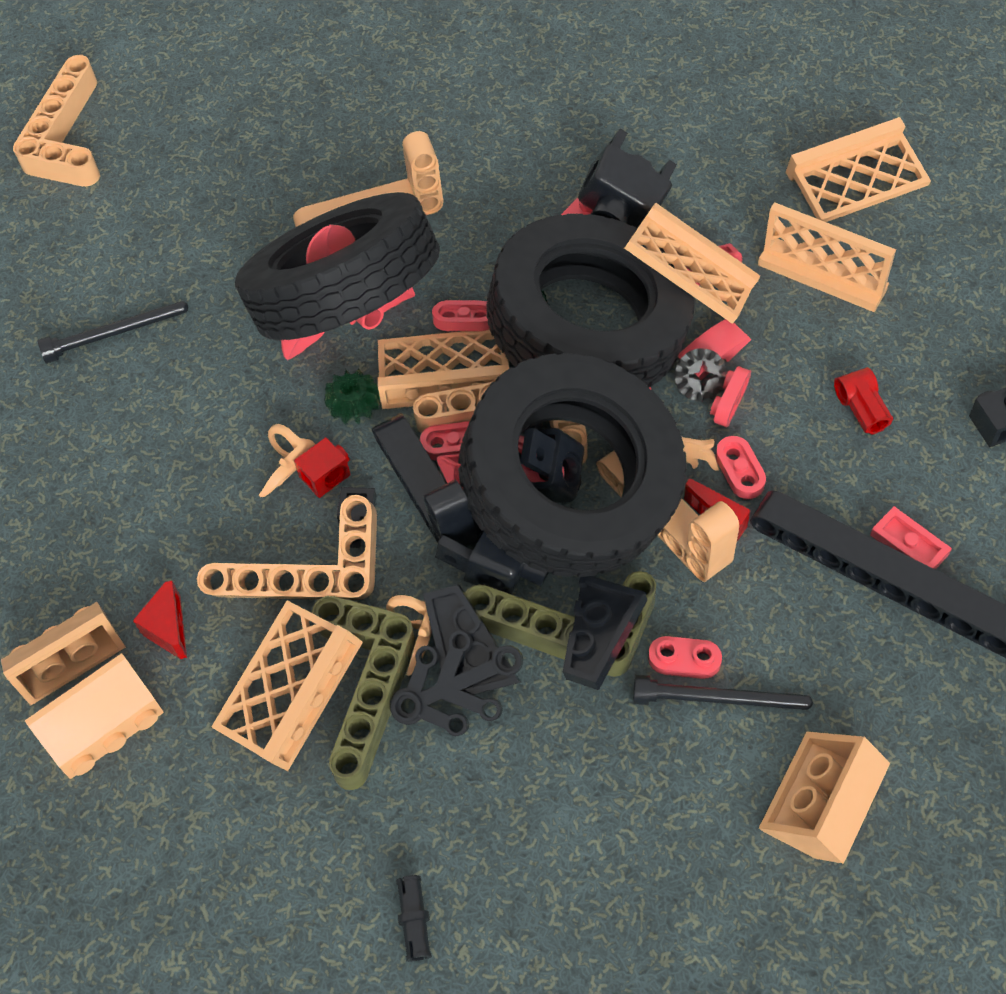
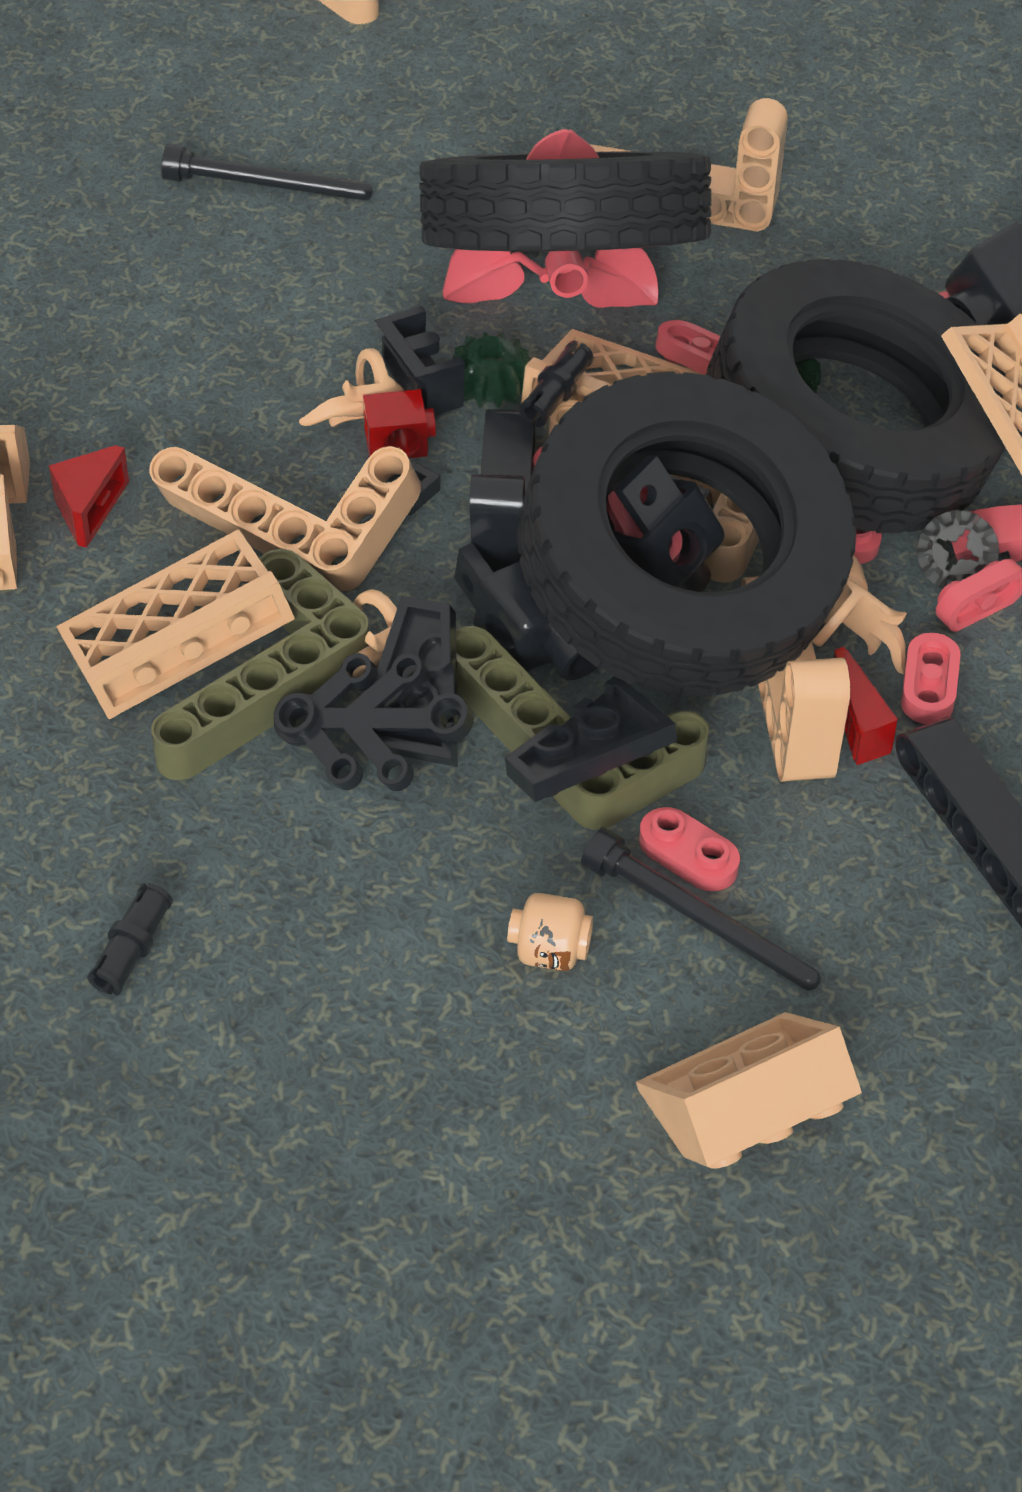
camera: 25 degrees right, 10 degrees down
none -> black window [374,306,465,416]
none -> light nougat head [507,893,593,971]
none -> black pin [519,340,594,427]

